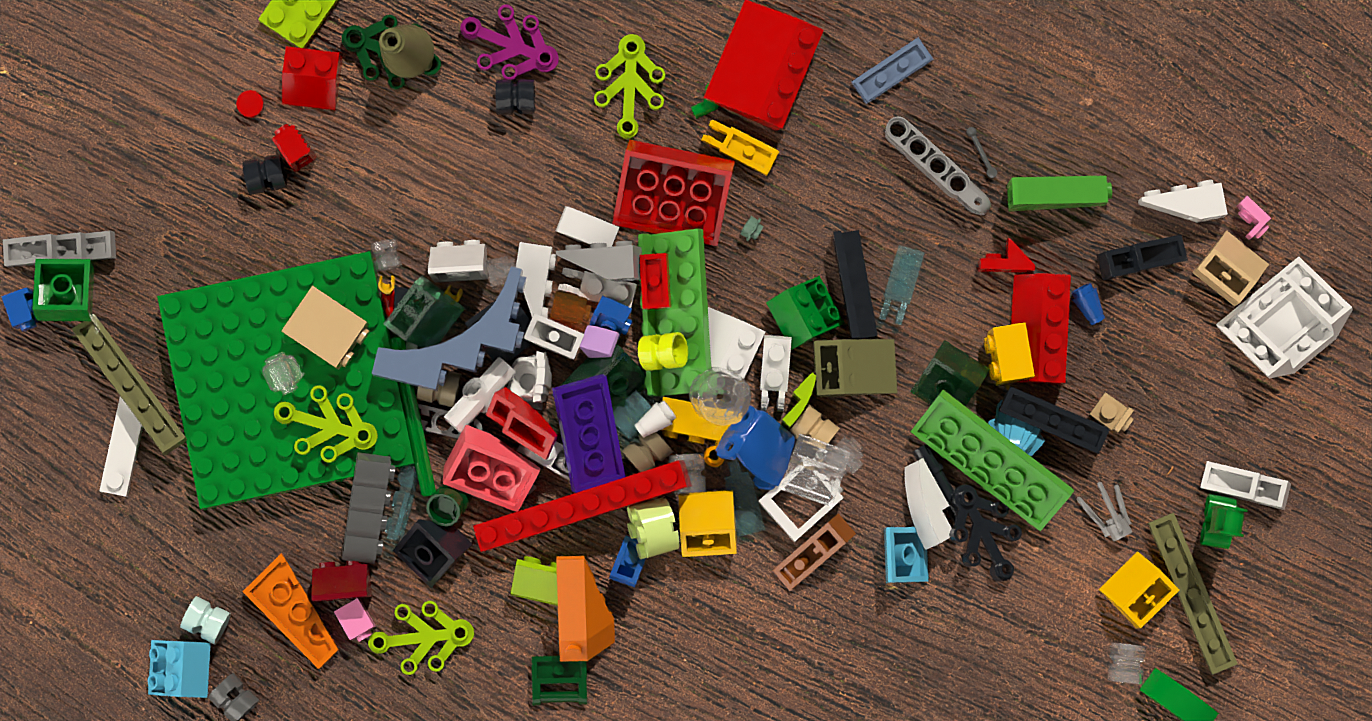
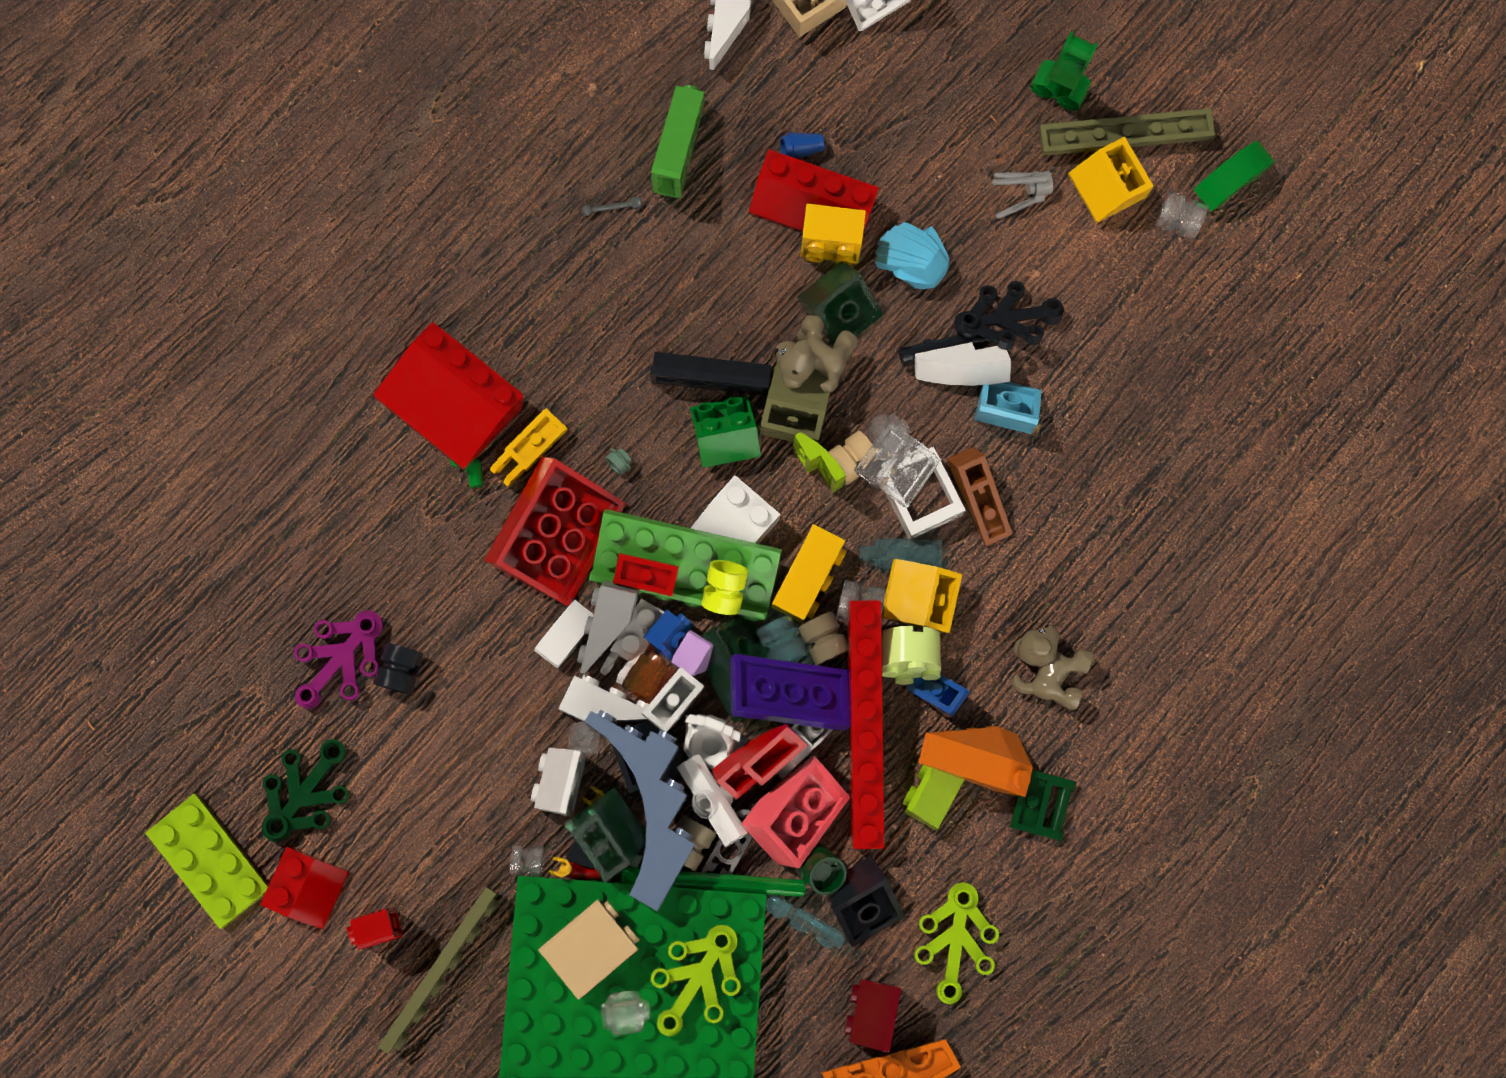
camera: 80 degrees left, 5 degrees down
red tile [236,90,264,118] -> none
black wheel [242,154,287,195] -> none
bright pink brick [334,598,376,642] -> none
dark grey brick [342,453,395,564] -> none
olive cone [379,24,434,78] -> none
lime plant [594,34,665,140] -> none
white cone [635,401,677,438] -> none
clear brick [689,367,751,426] -> none
light orange pin [704,446,725,467] -> none
blue piece [715,406,795,490] -> none
white hinge [760,335,792,412] -> none
sand blue tile [851,37,933,105] -> none
clear light blue hinge [879,245,925,325] -> none
light grey piece [885,117,991,215] -> none
bright green bracket [910,390,1074,531] -> none
red slope [978,237,1035,273] -> none
black fence [998,384,1110,454] -> none
tan bracket [1089,392,1134,434] -> none
black slope [1096,234,1188,281] -> none
white slope [1200,461,1291,510] -> none
none -> olive plate [378,887,499,1054]
none -> dark tan animal [774,315,858,392]
none -> dark tan animal [1012,625,1093,710]

